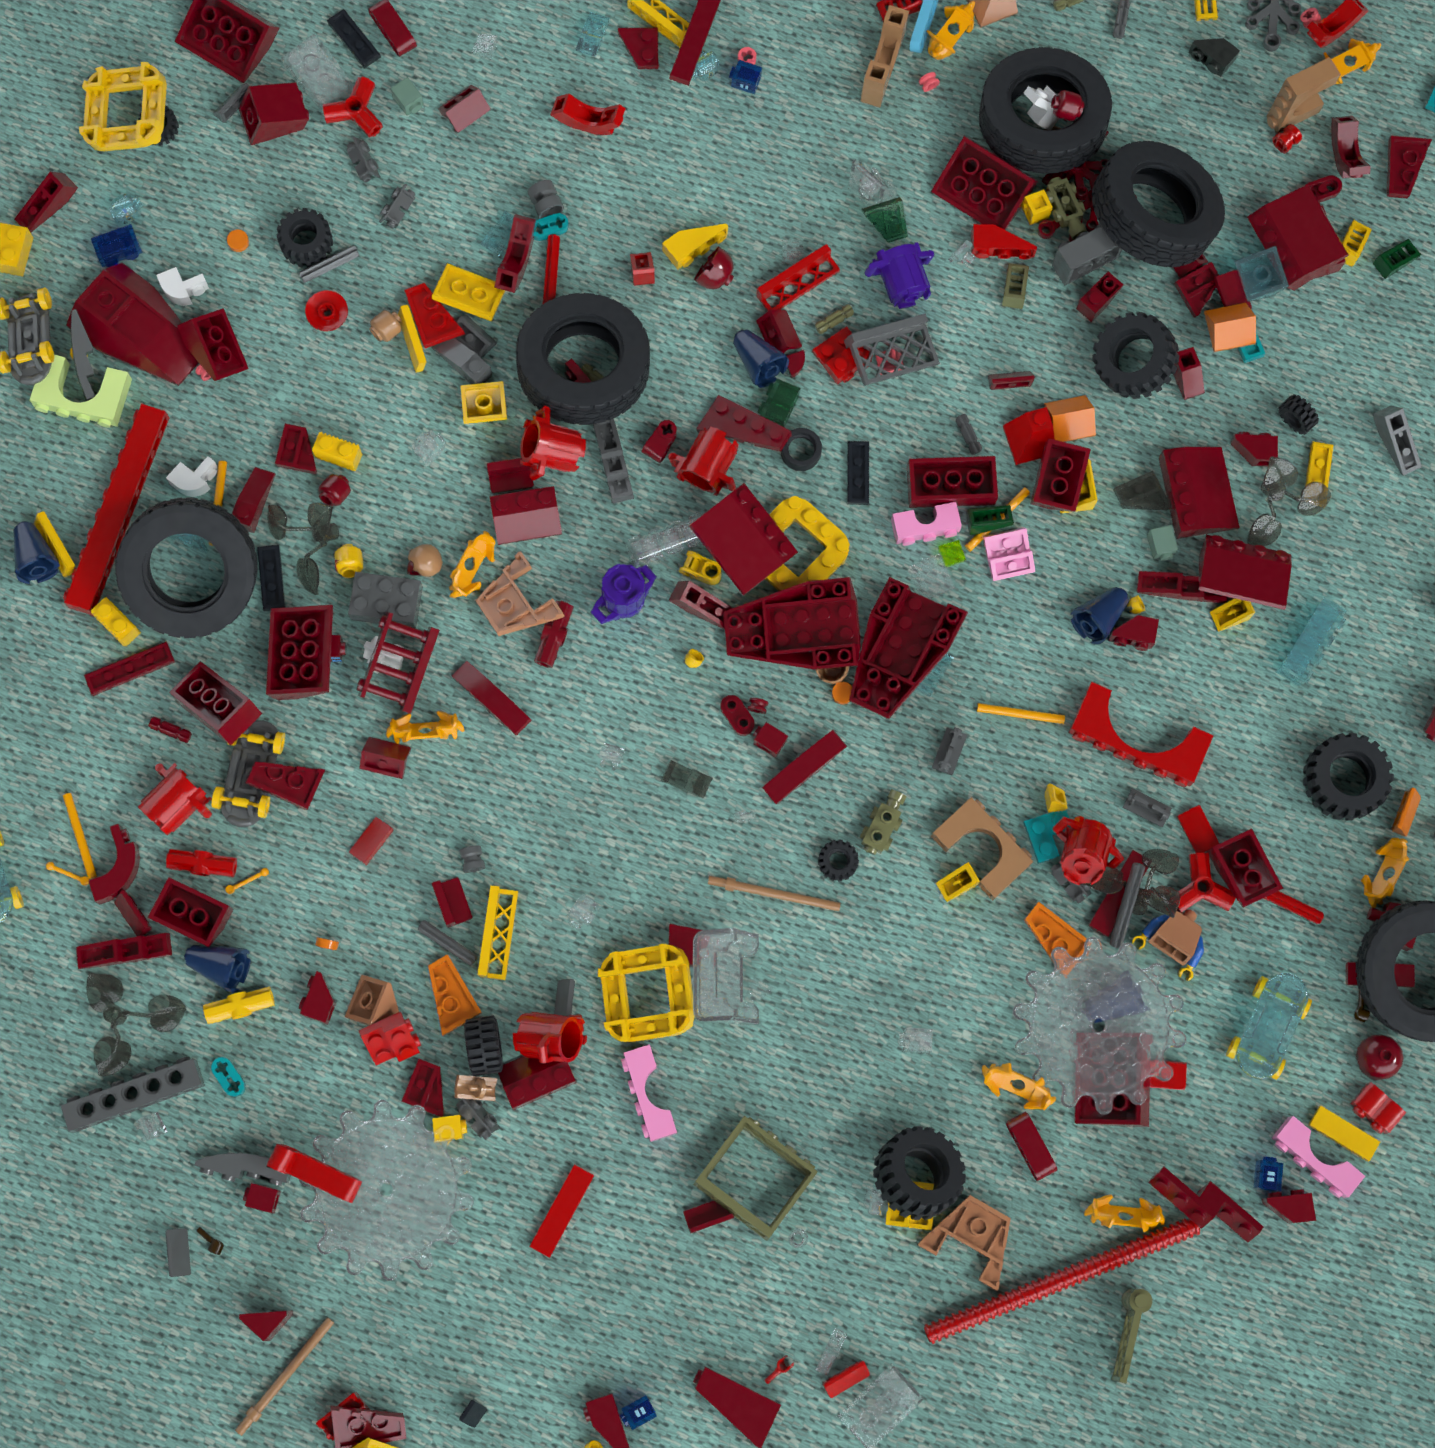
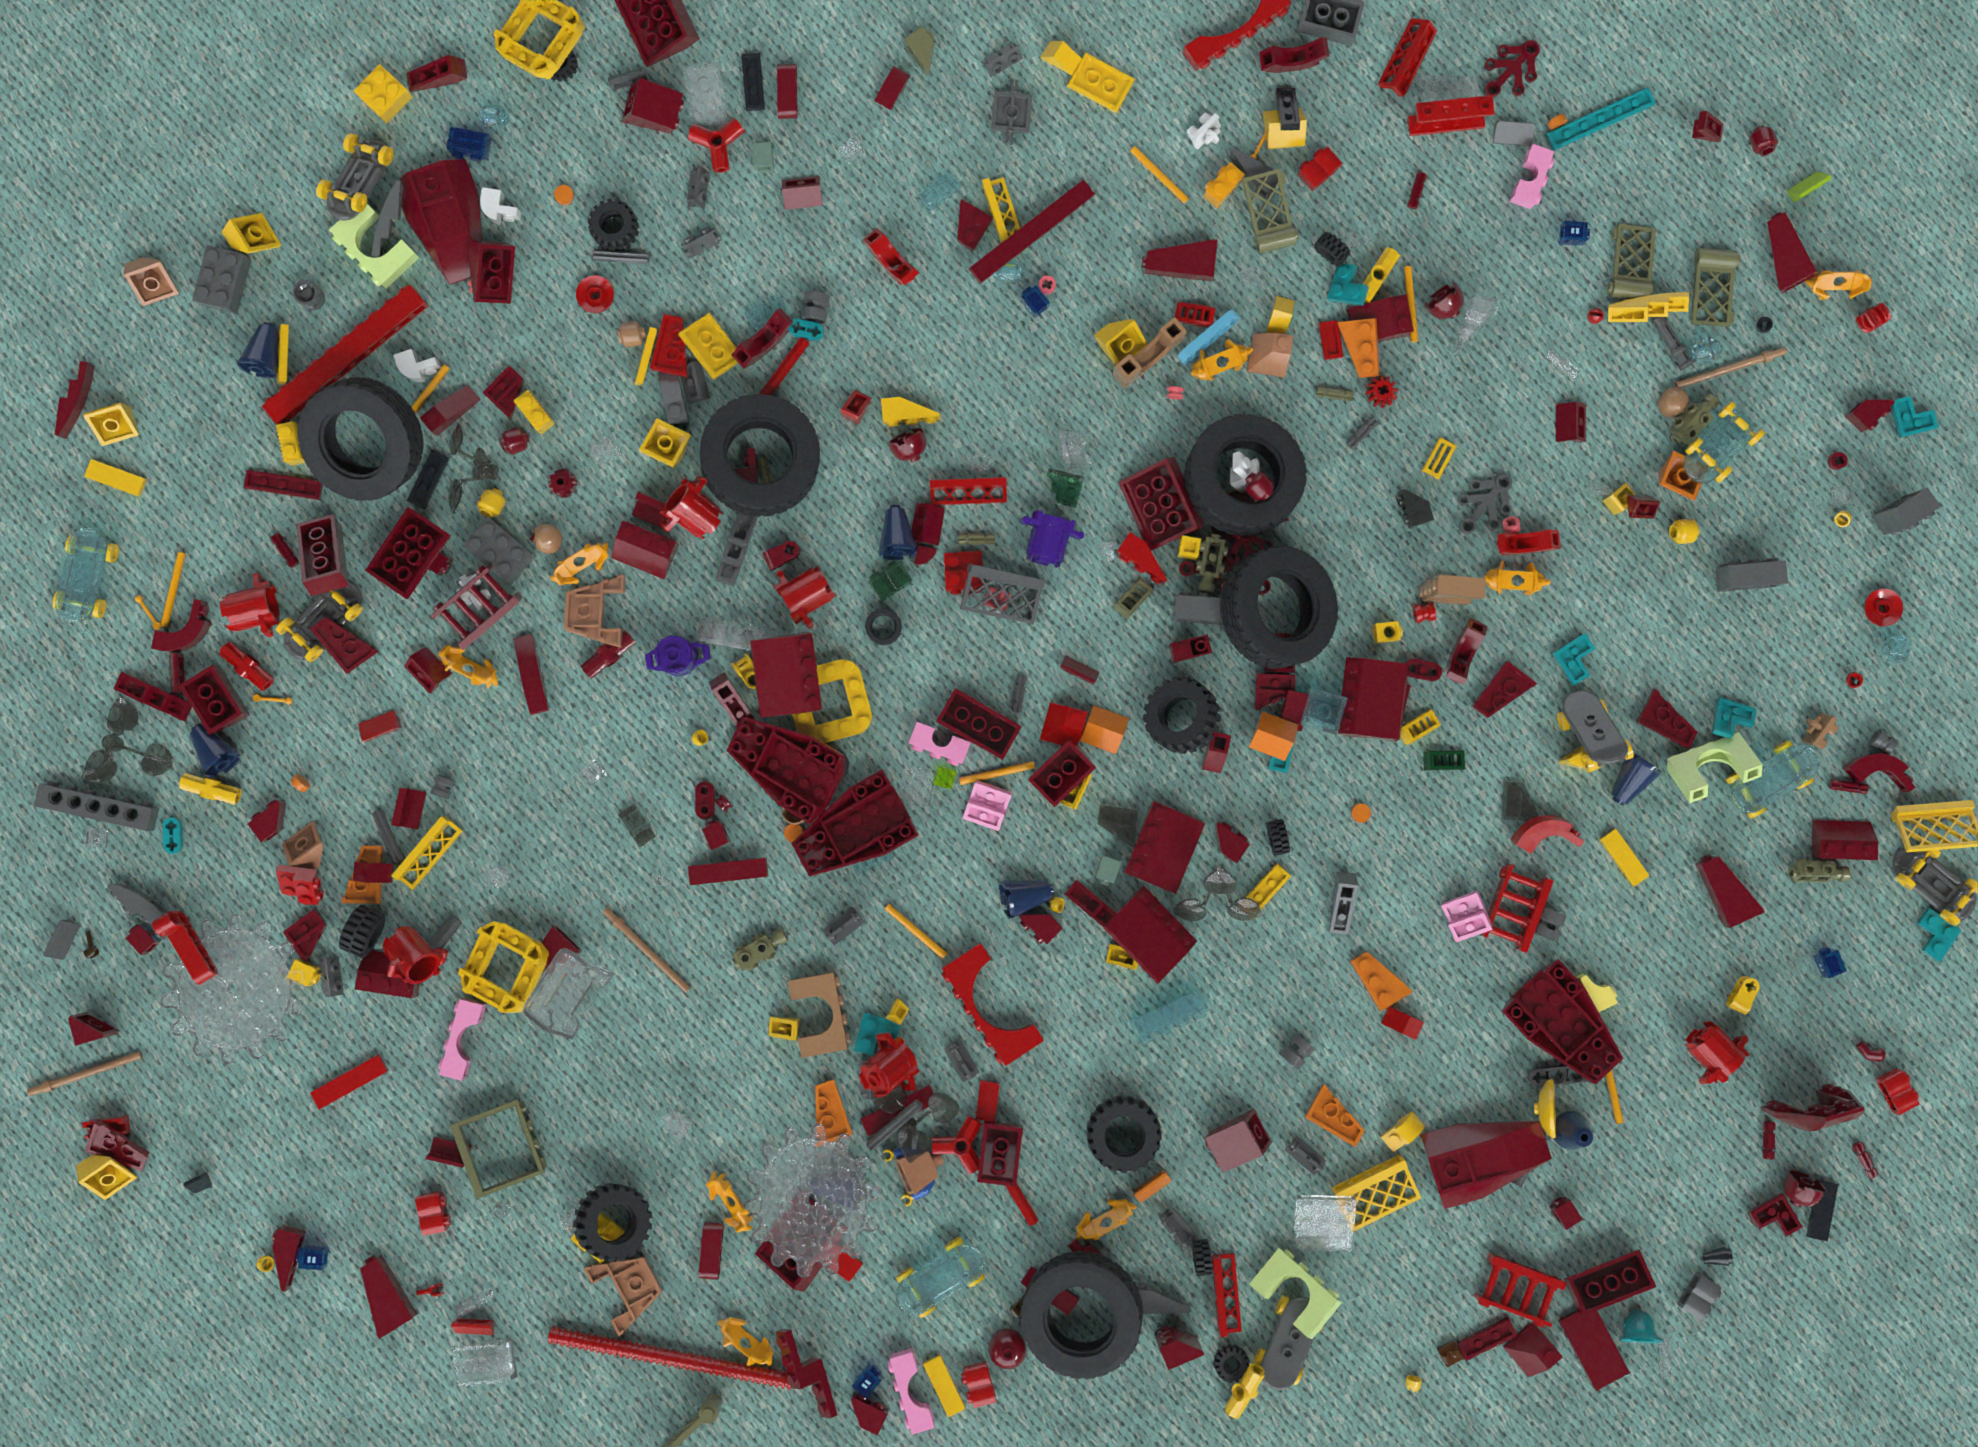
camera: 30 degrees right, 10 degrees up
medium nougat hips [454,1075,497,1101] -> none
dark red wing [696,395,792,452] -> none
black tyre [818,839,859,882] -> none
black tile [847,441,869,505] -> none
dark green slope [966,505,1014,535] -> none
none -> dark grey wheel [293,280,325,311]
none -> dark red slope [353,862,394,883]
none -> red brick [415,1190,451,1236]
none -> dark red brick [548,469,578,498]
none -> yellow slope [1094,319,1148,365]
none -> orange tile [1351,804,1371,823]
none -> yellow brick [1372,621,1403,644]

